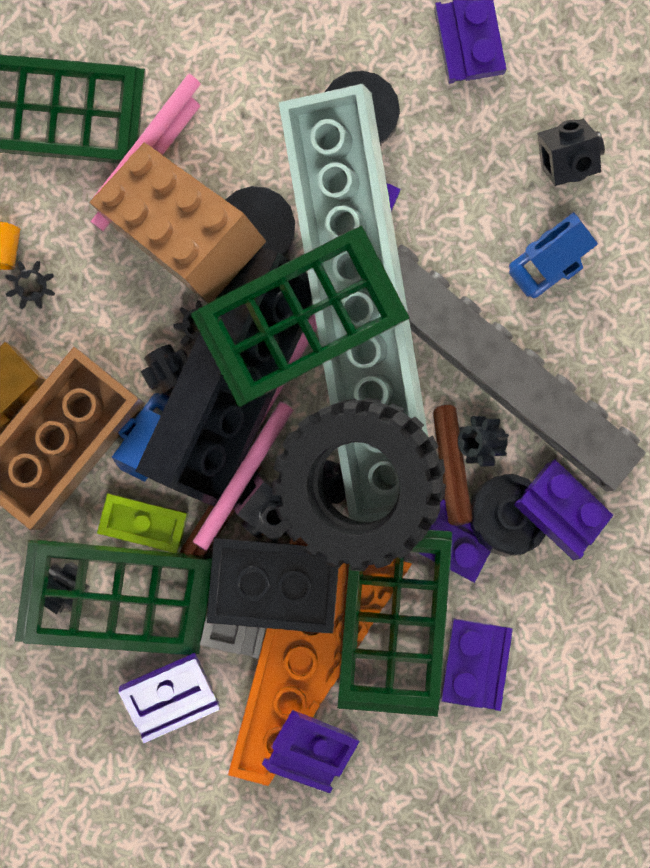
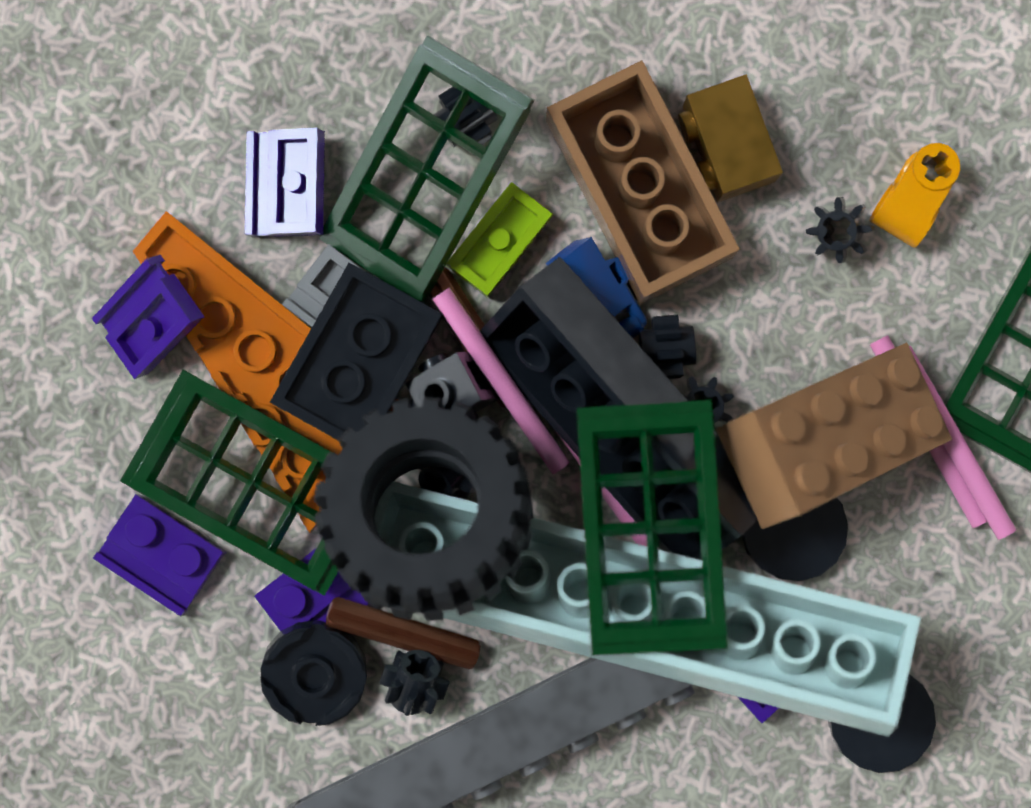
camera: 110 degrees right, 0 degrees up
dark purple plate [514,459,613,561] -> none

